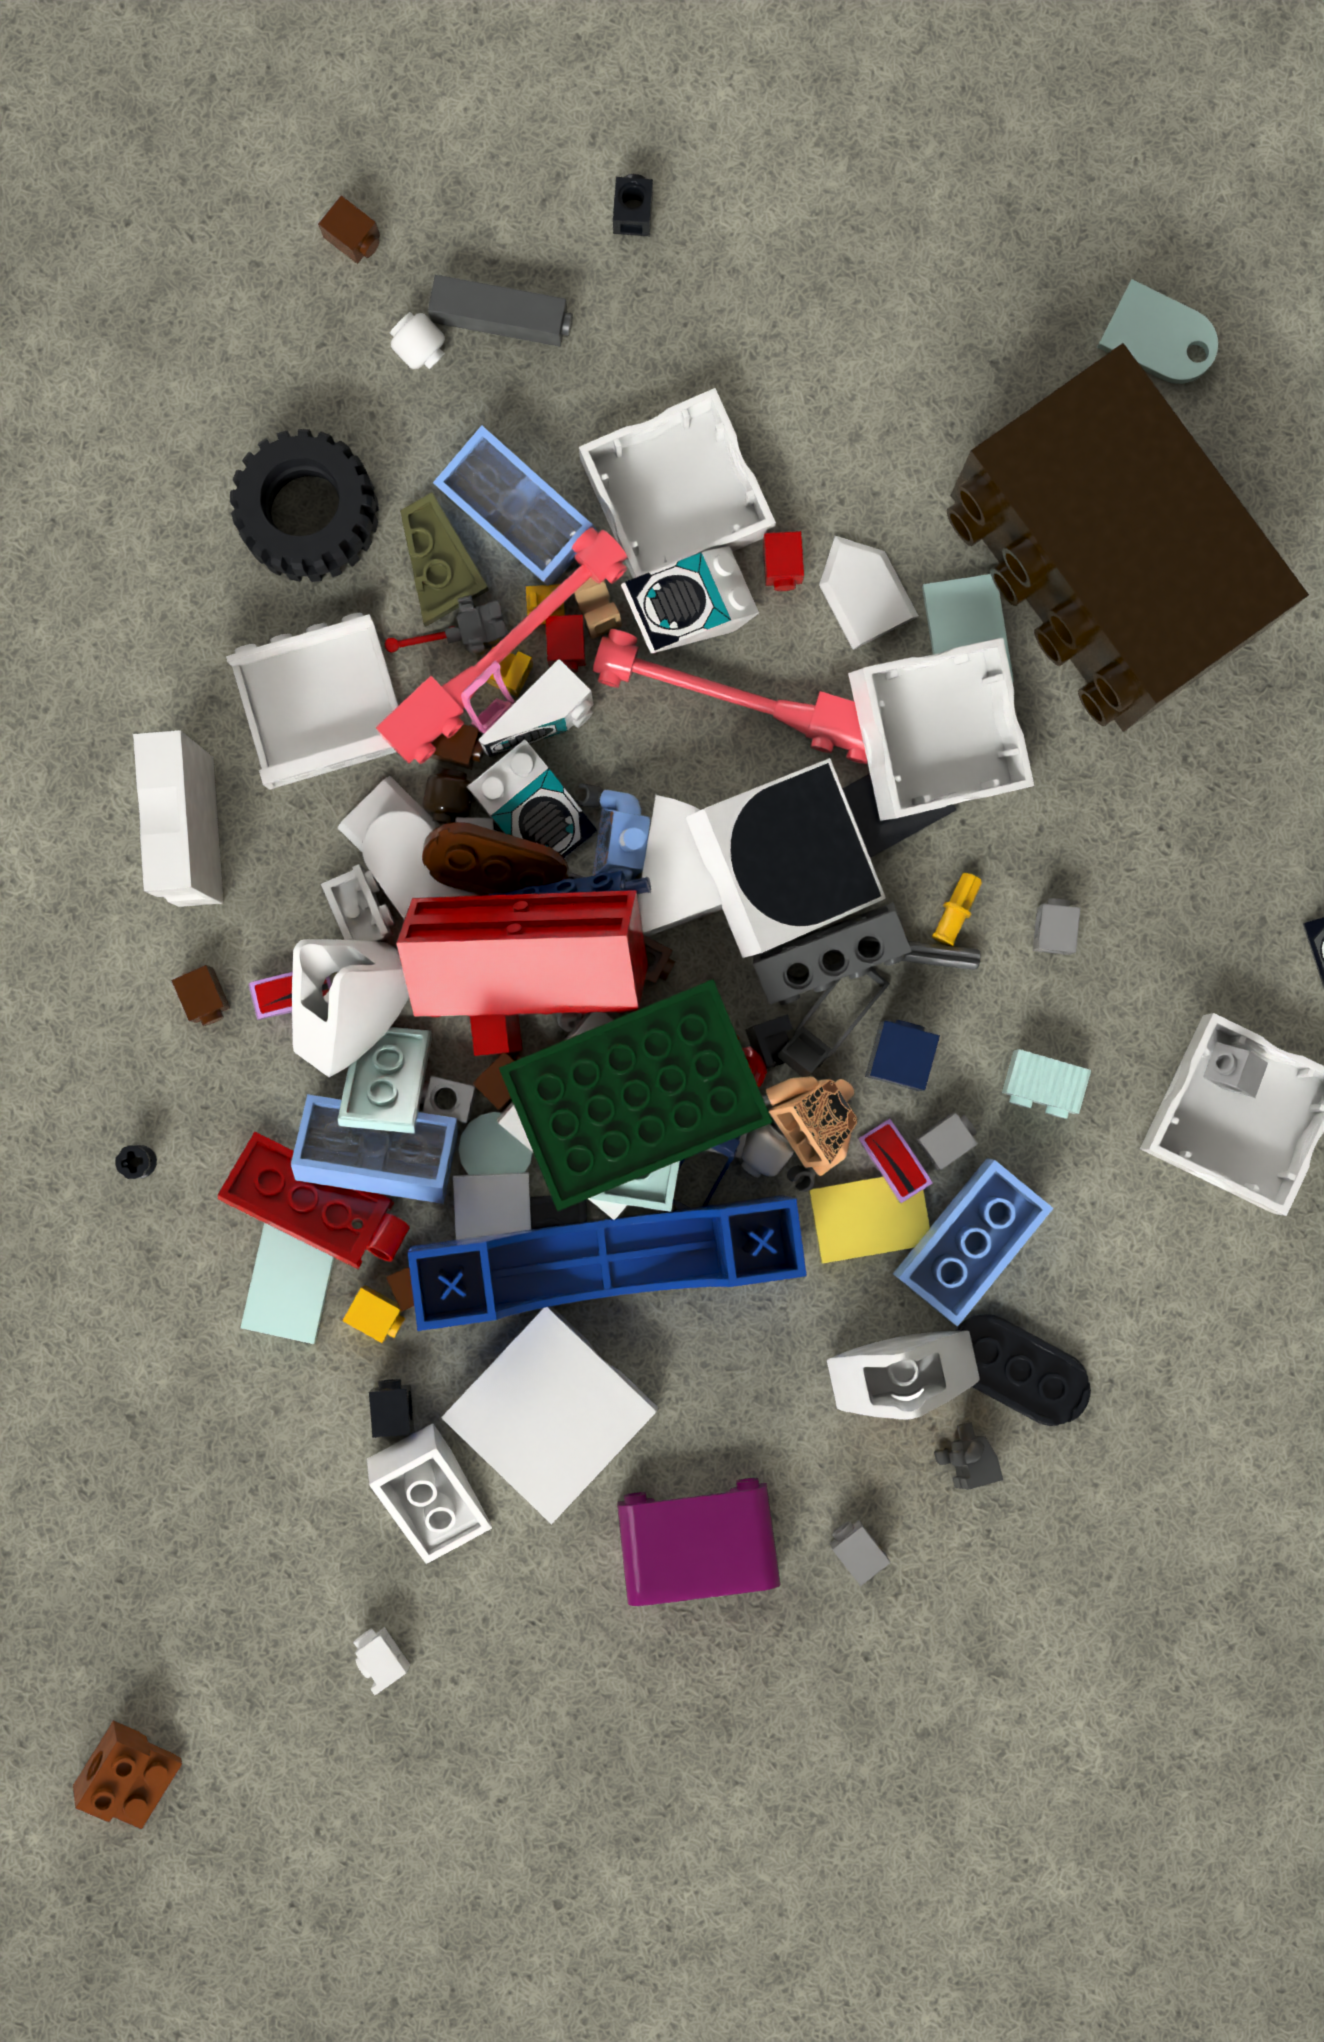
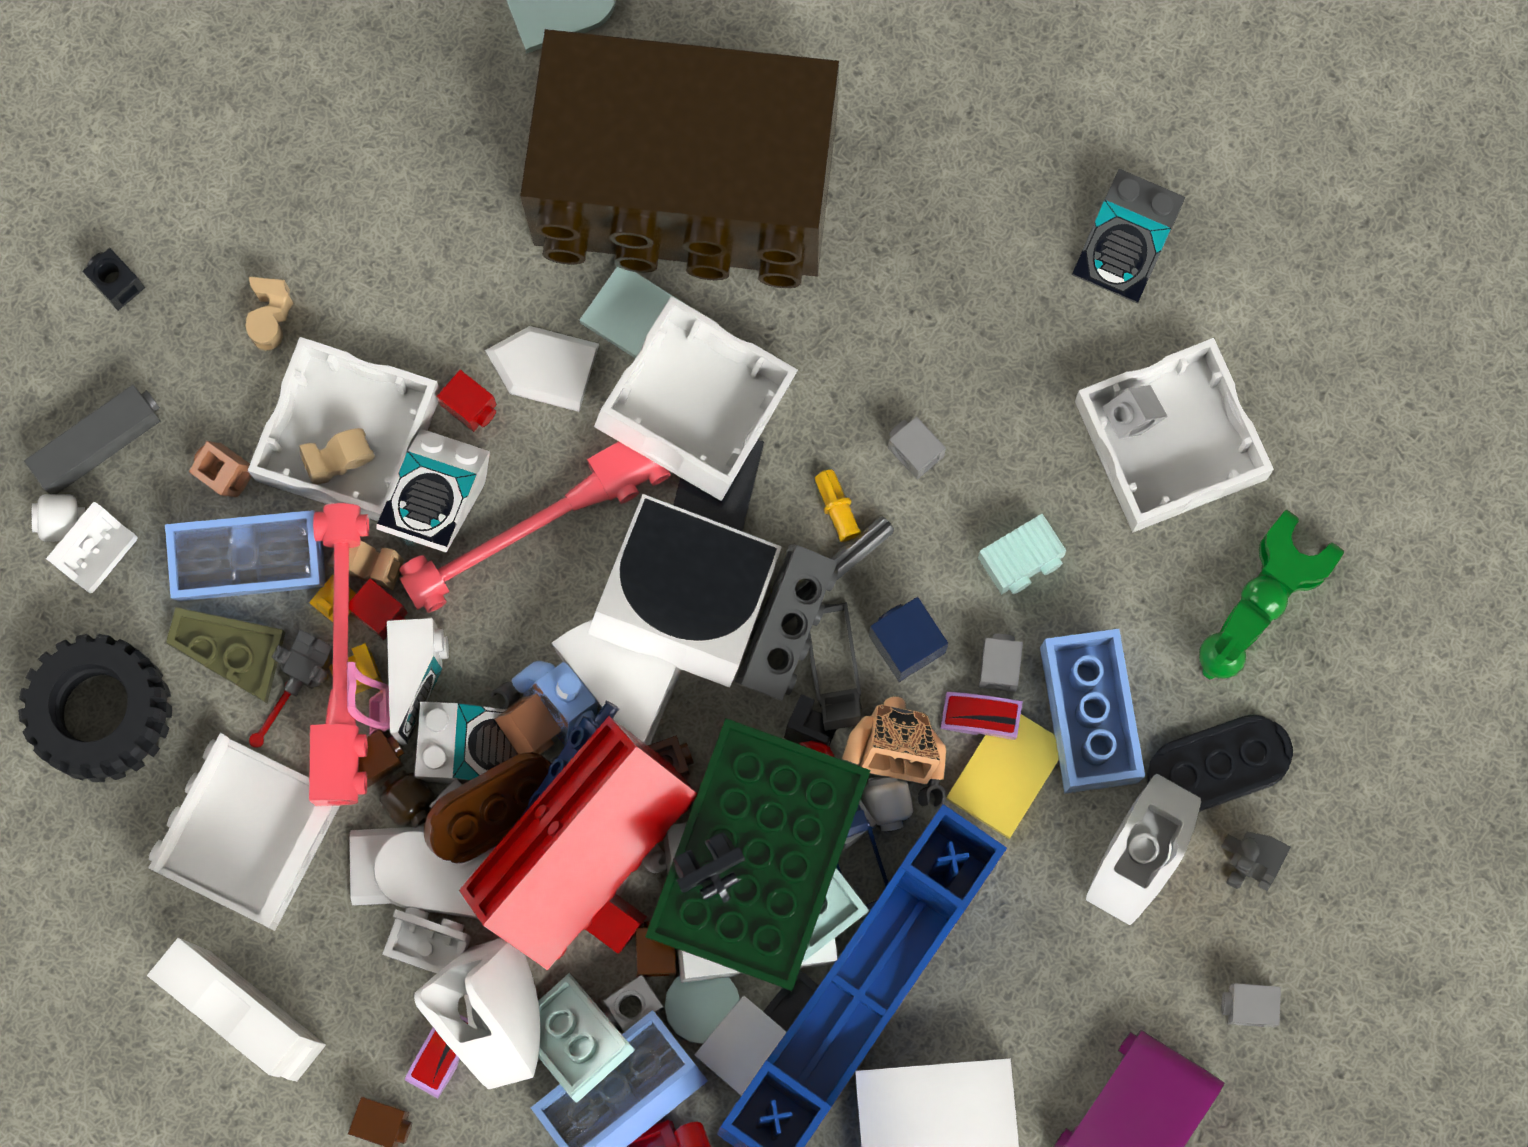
camera: 45 degrees left, 10 degrees down
none -> white bracket [46,502,138,593]
none -> nougat brick [189,441,252,497]
none -> tan leg [245,277,293,351]
none -> tan leg [299,428,375,485]
none -> nougat brick [495,693,561,754]
none -> black hips [673,832,745,903]
none -> green piece [1199,510,1344,679]

